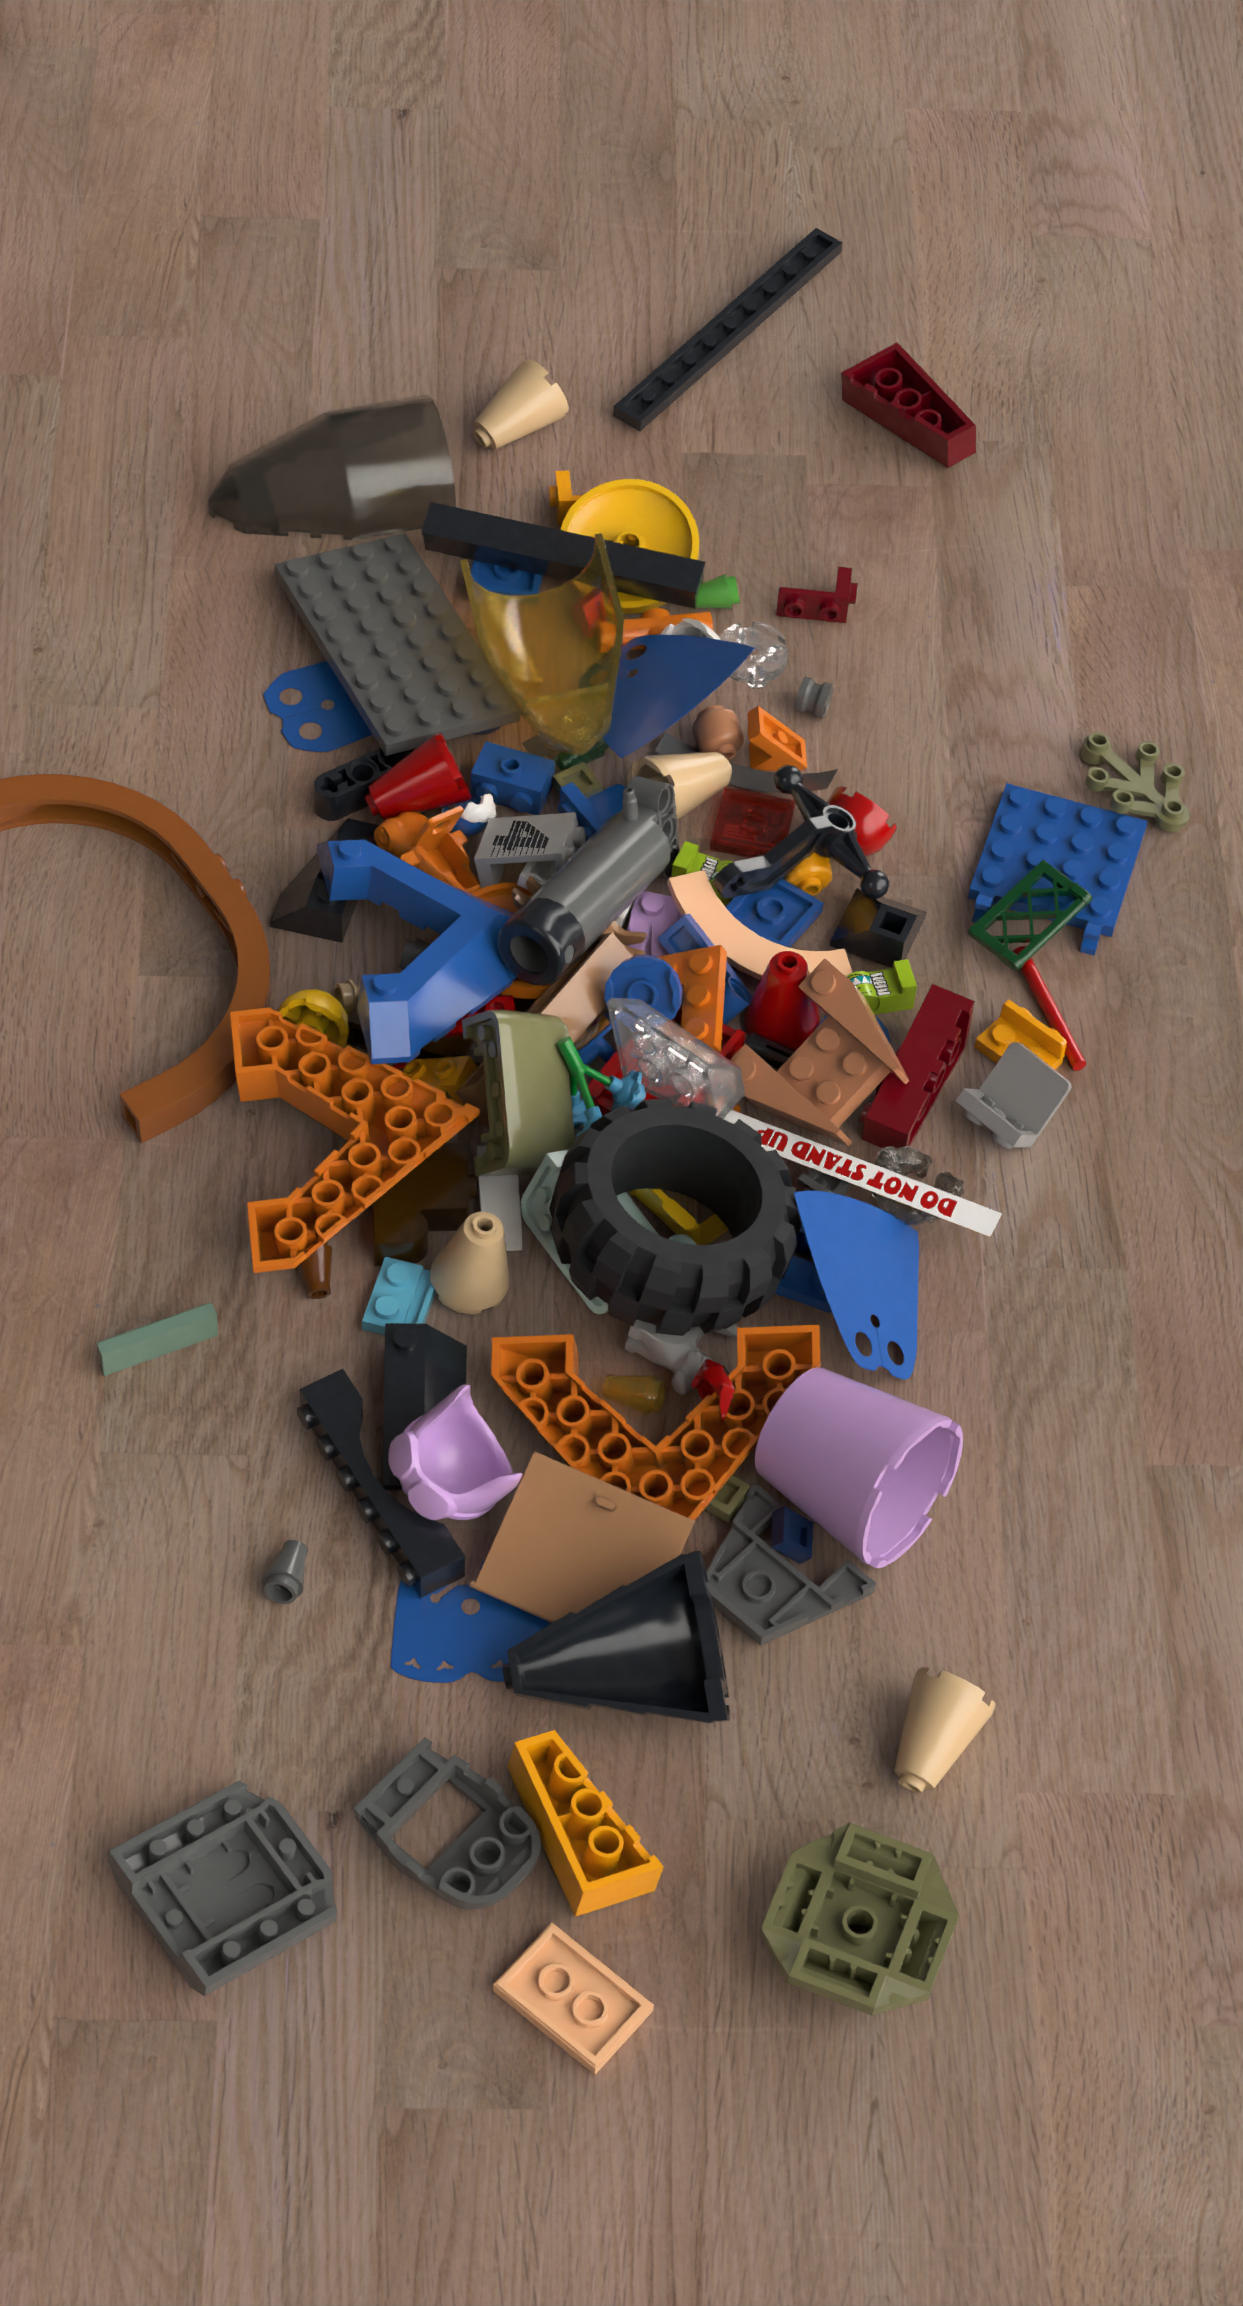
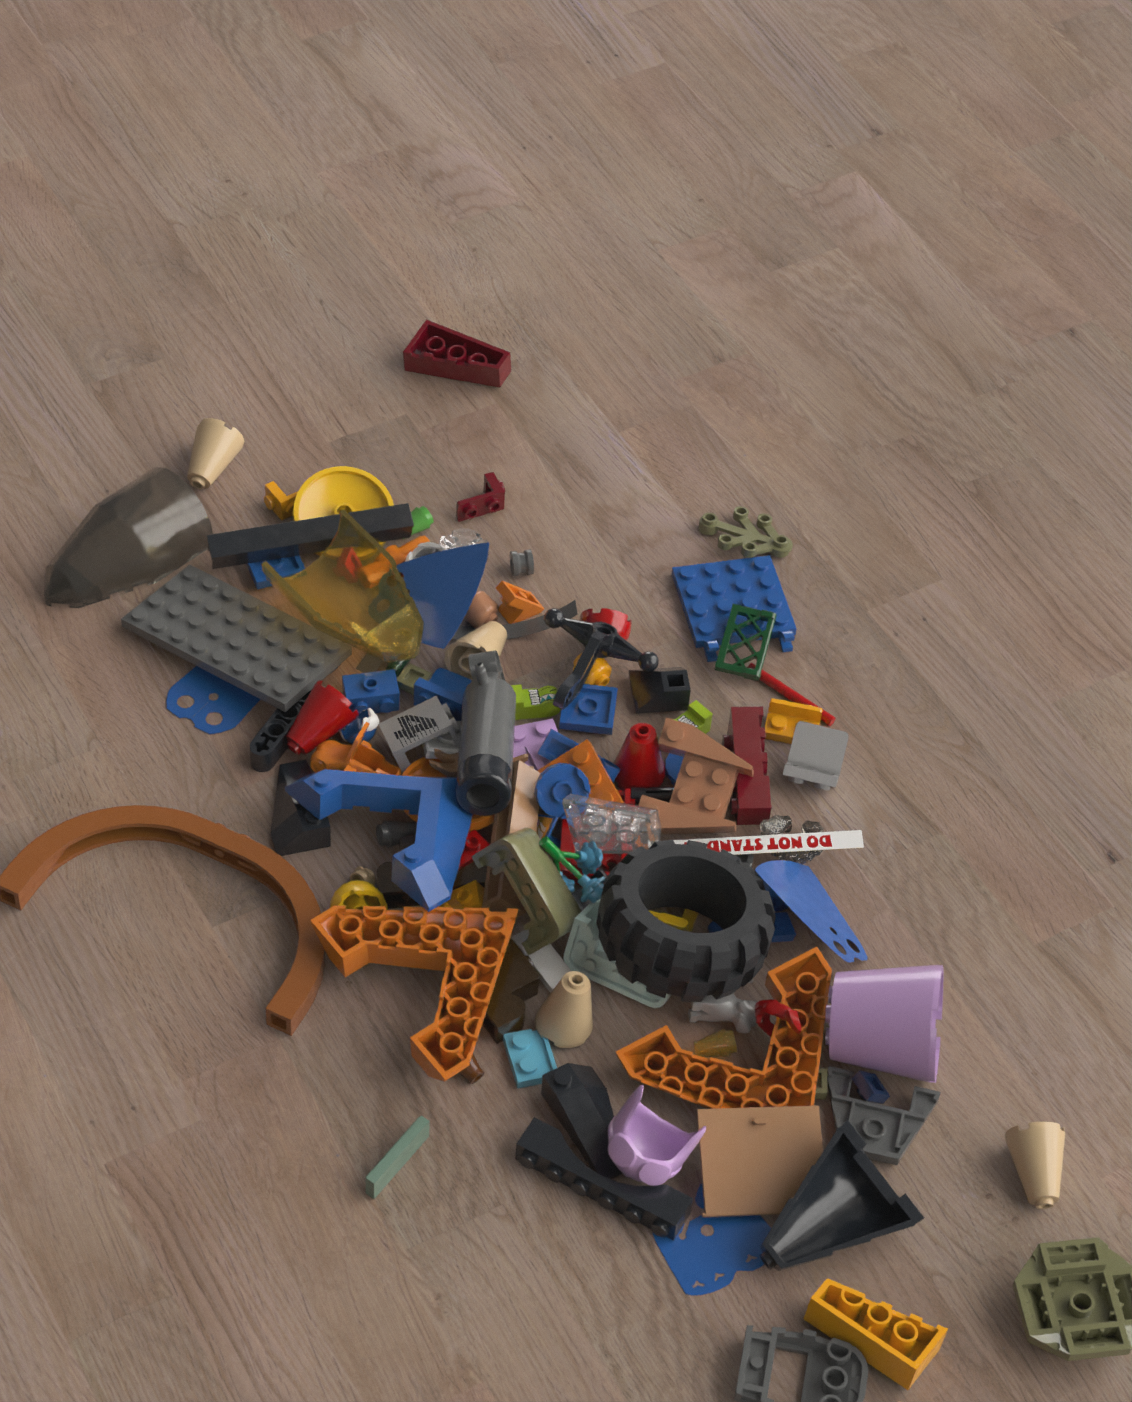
camera: 30 degrees left, 5 degrees down
dark grey cone [262,1540,308,1604] -> none
black plate [613,228,842,431] -> none
light nougat tile [667,870,853,980] -> none
clear red tile [710,787,796,858] -> none

